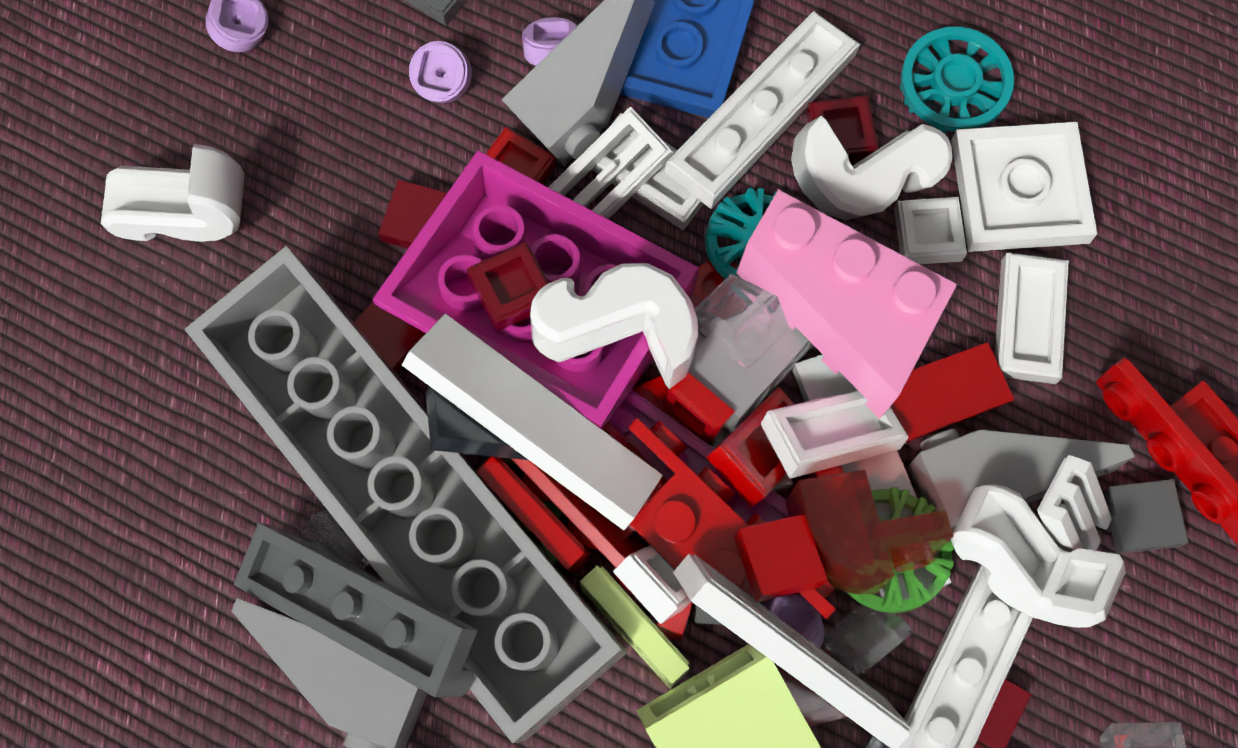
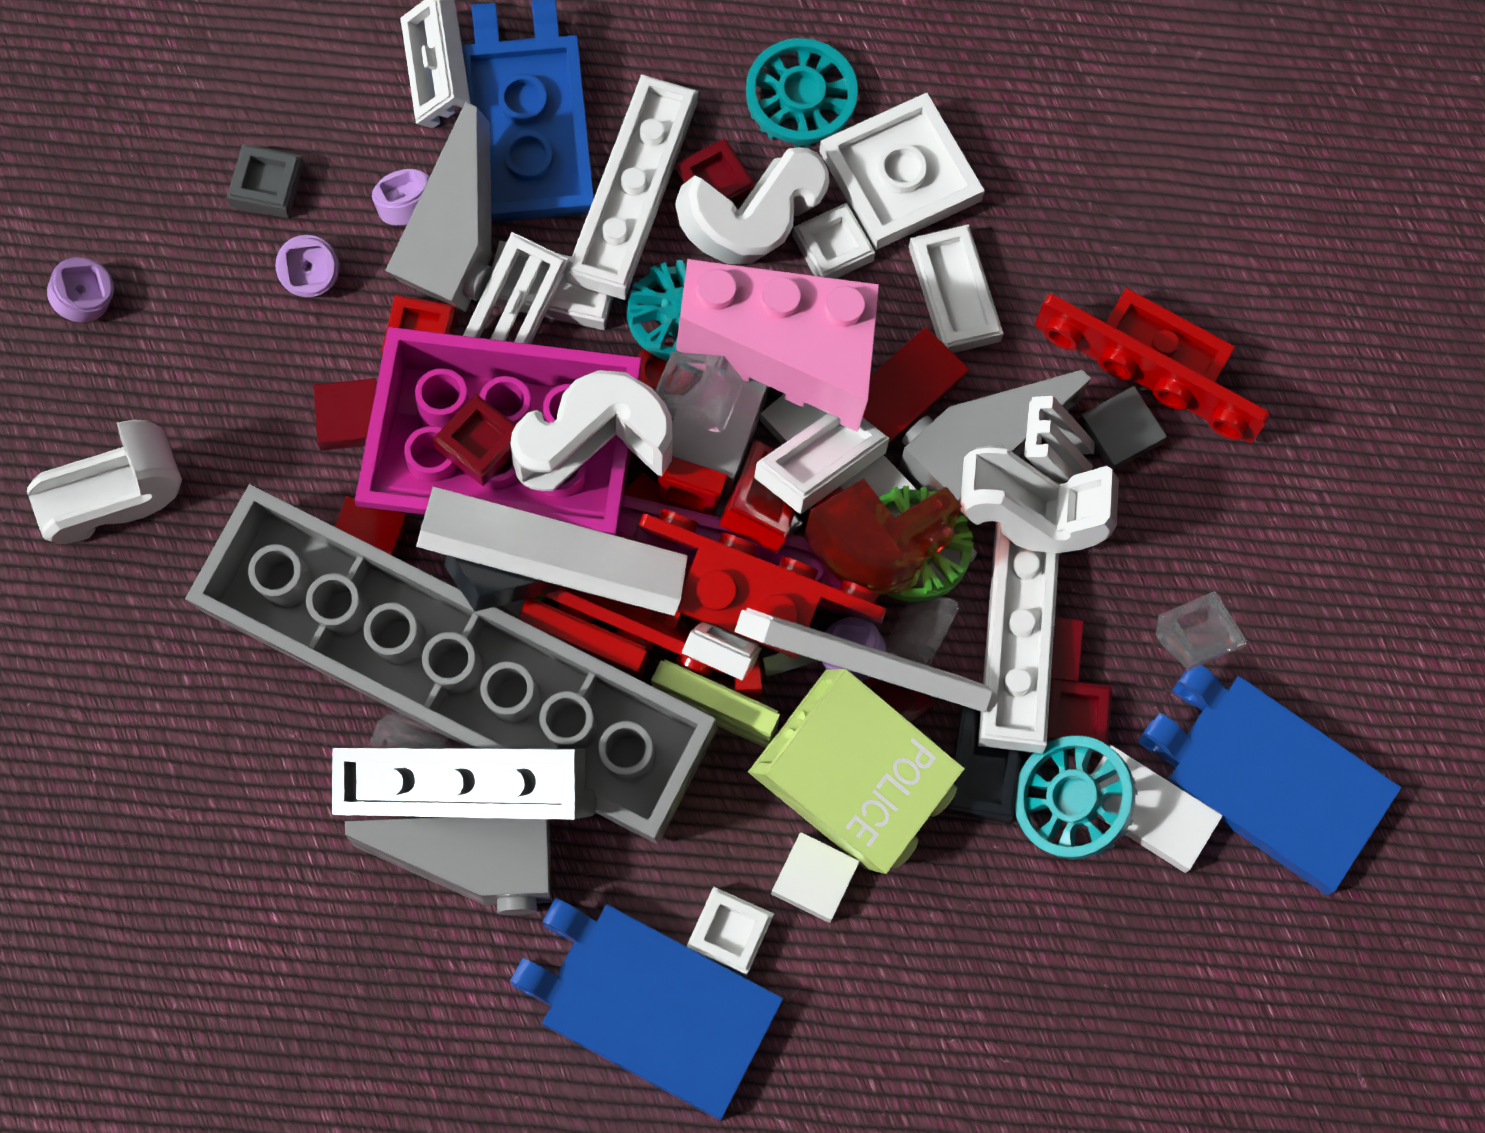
camera: 30 degrees left, 0 degrees up
red tile [734,514,828,602] -> none

